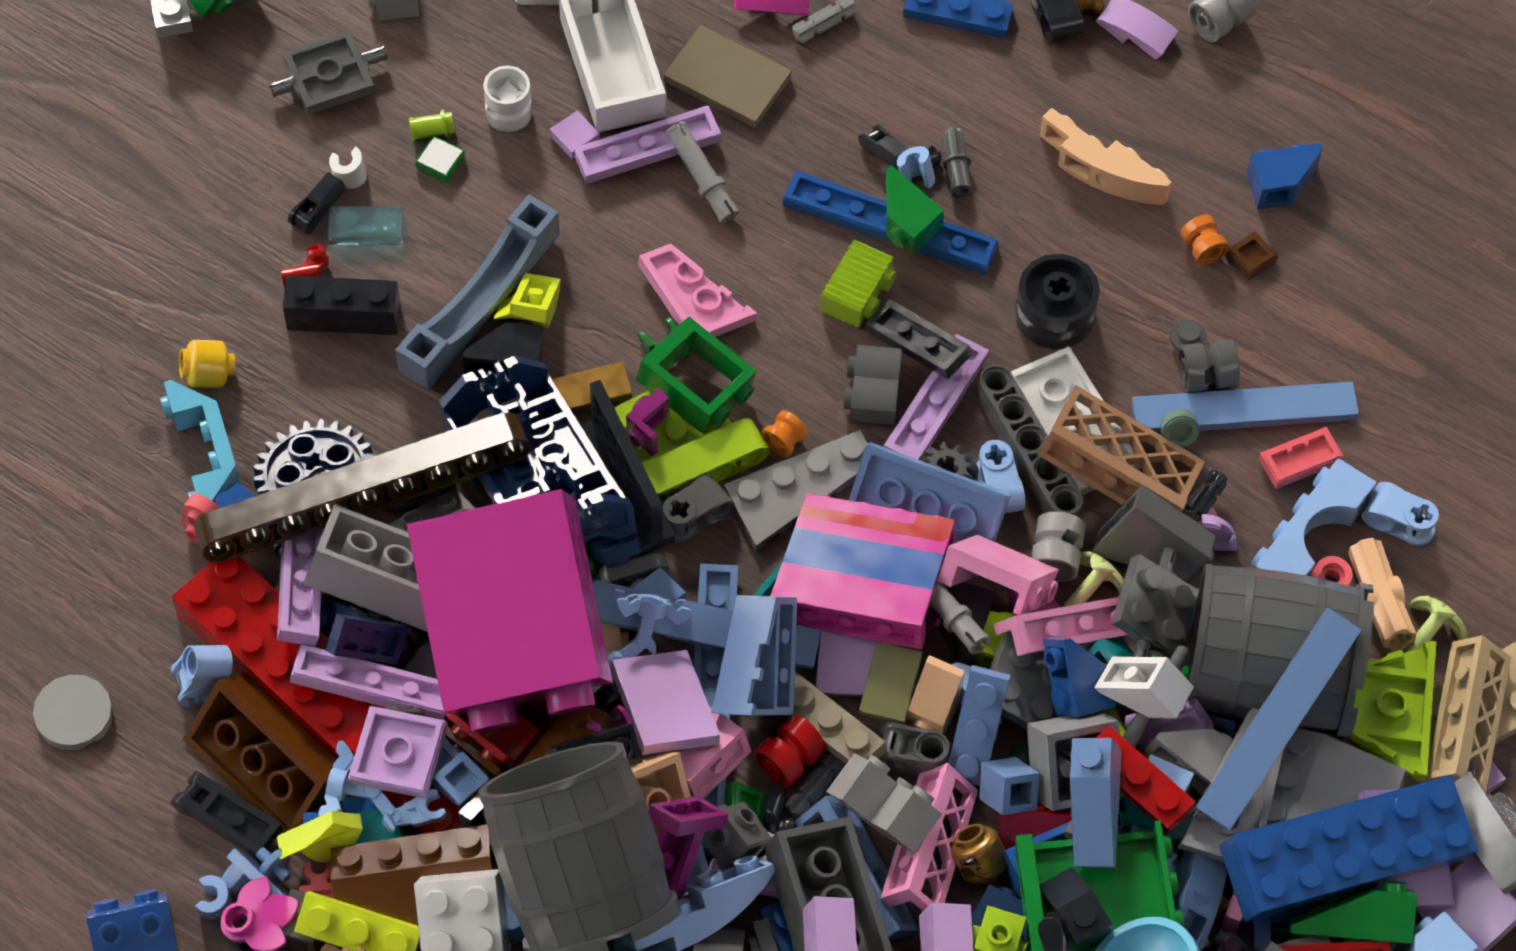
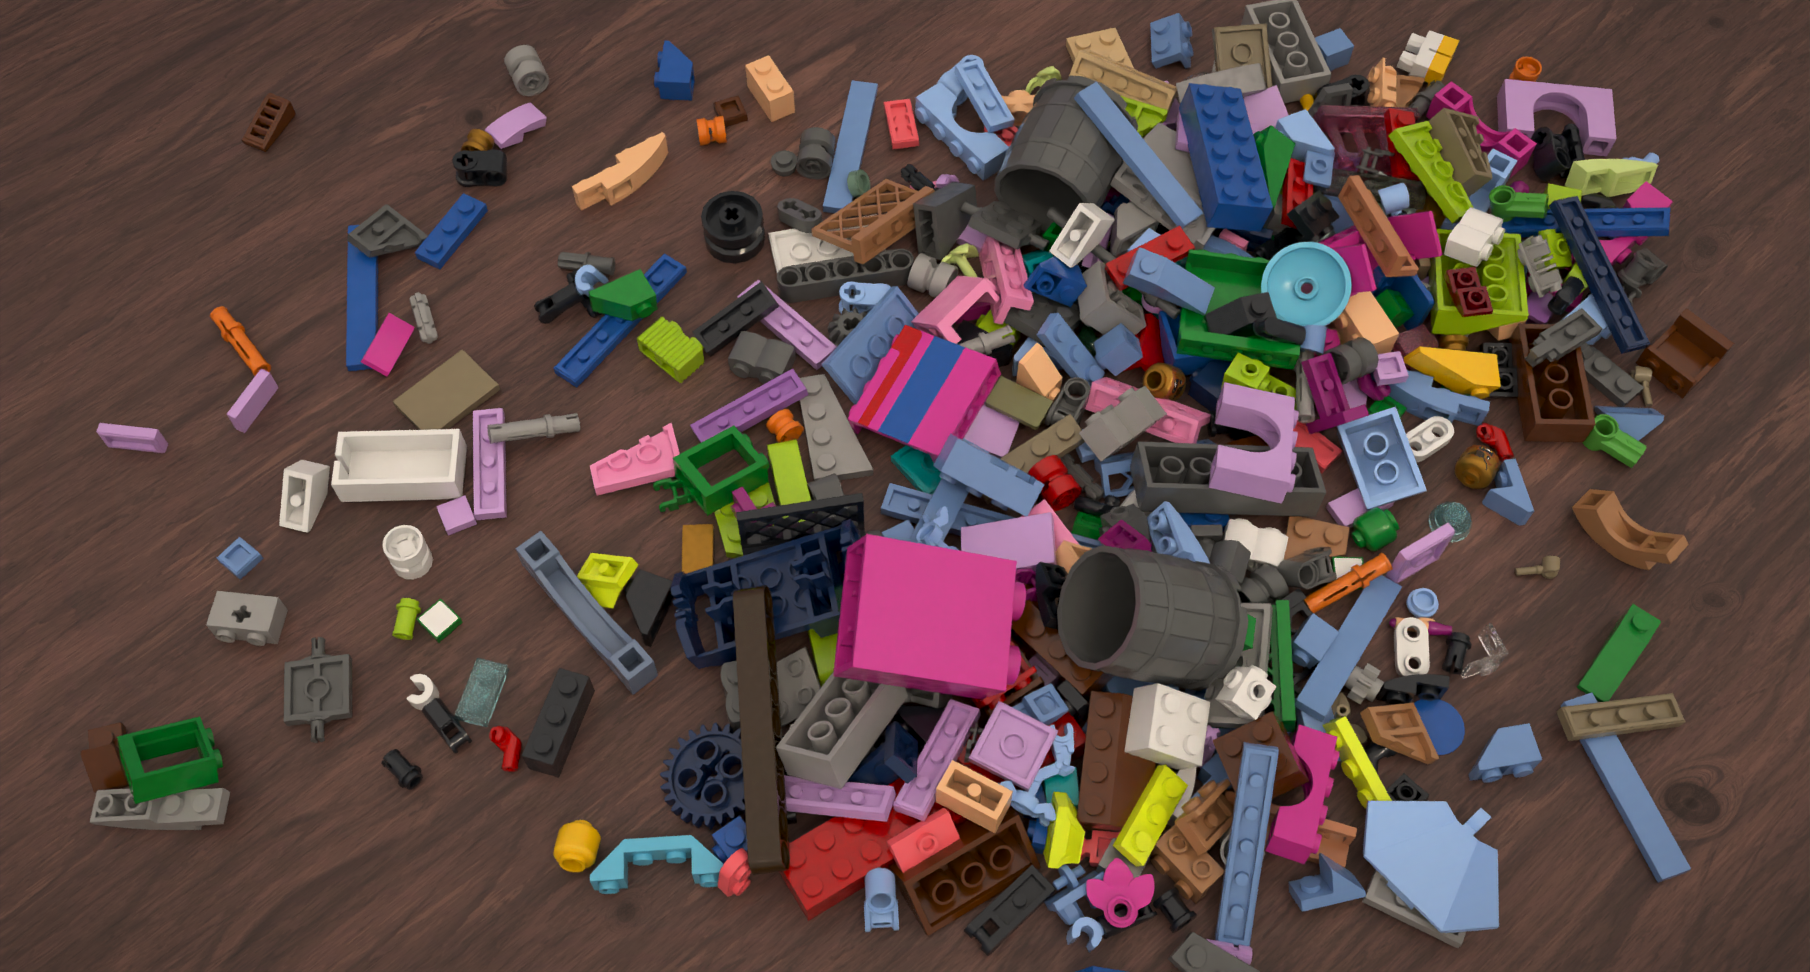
camera: 75 degrees left, 0 degrees up
none -> black pin [381,749,423,790]
none -> medium lavender plate [690,369,808,443]
none -> light nougat brick [745,55,795,122]
none -> dark grey beam [777,198,823,233]
none -> coral plate [886,808,960,873]
none -> light nougat brick [936,760,1013,833]
none -> light blue plate [954,59,1015,133]

